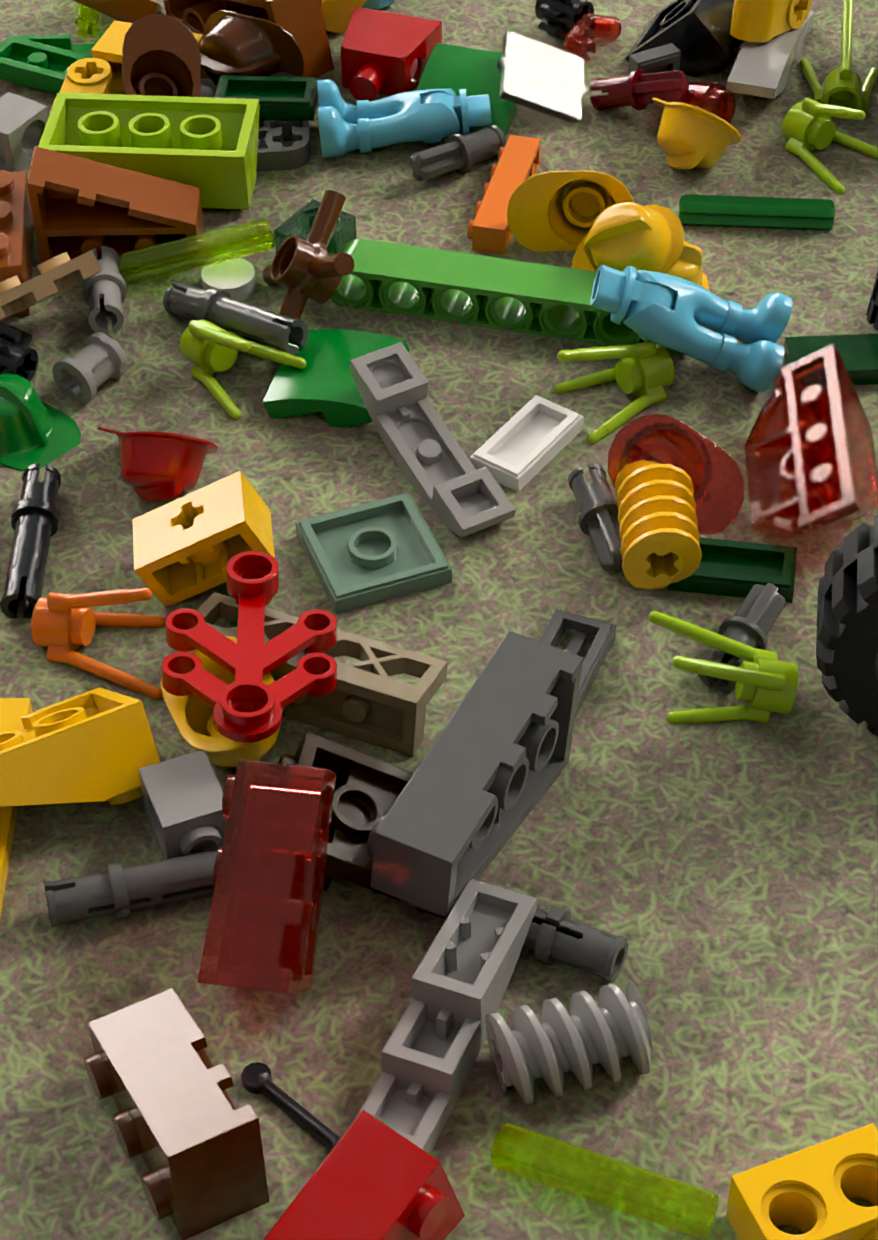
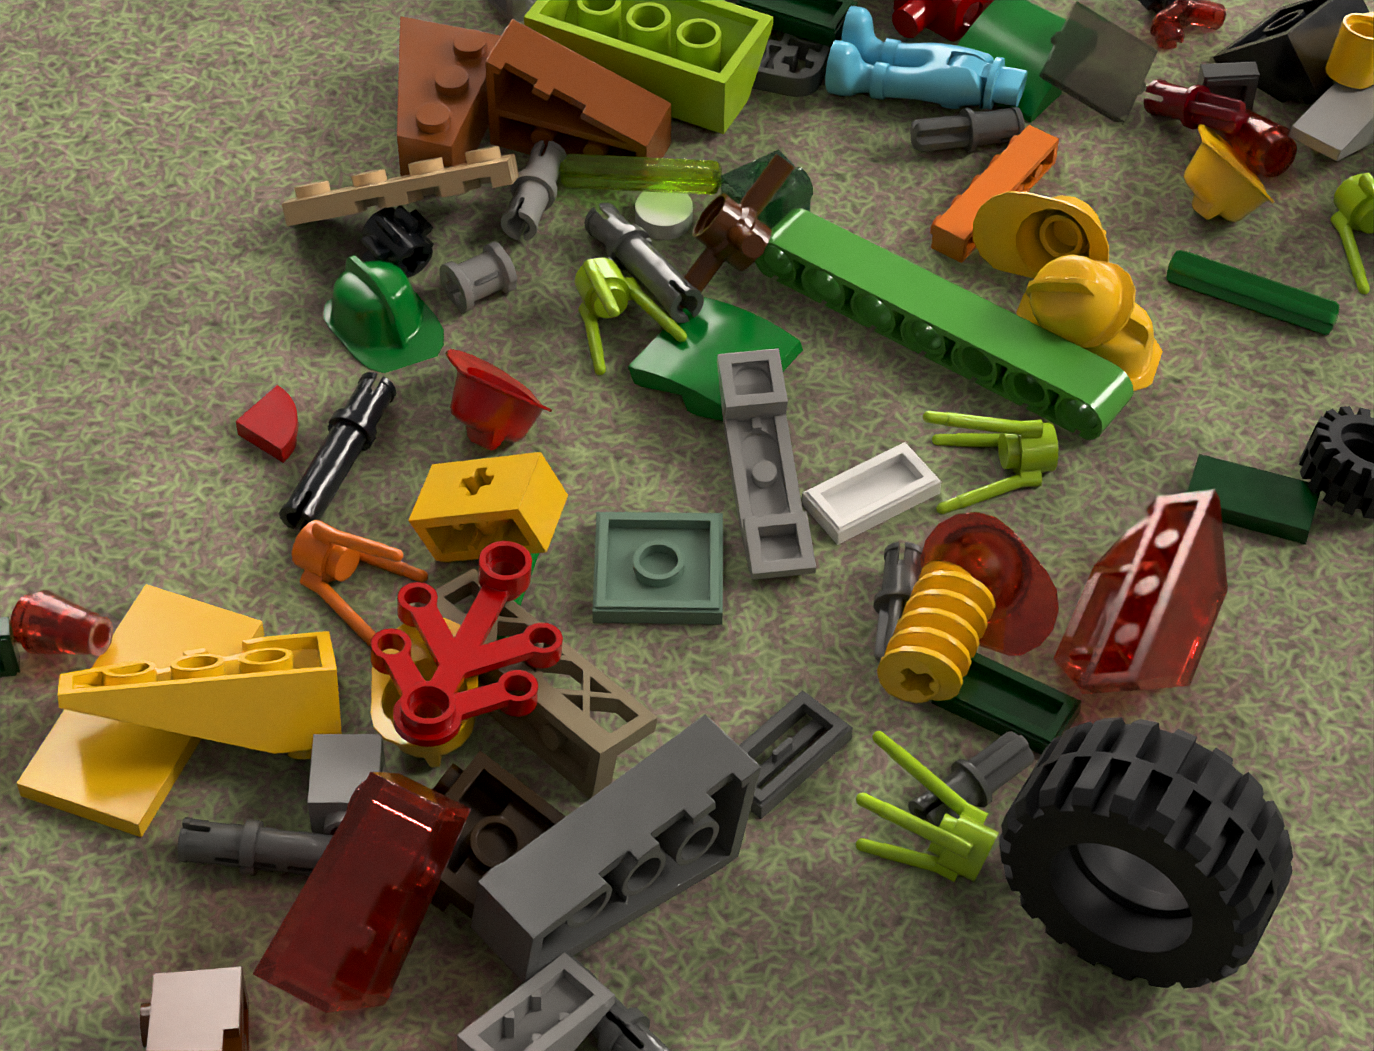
camera: 20 degrees right, 5 degrees up
medium azure piece [590,265,793,393] -> none

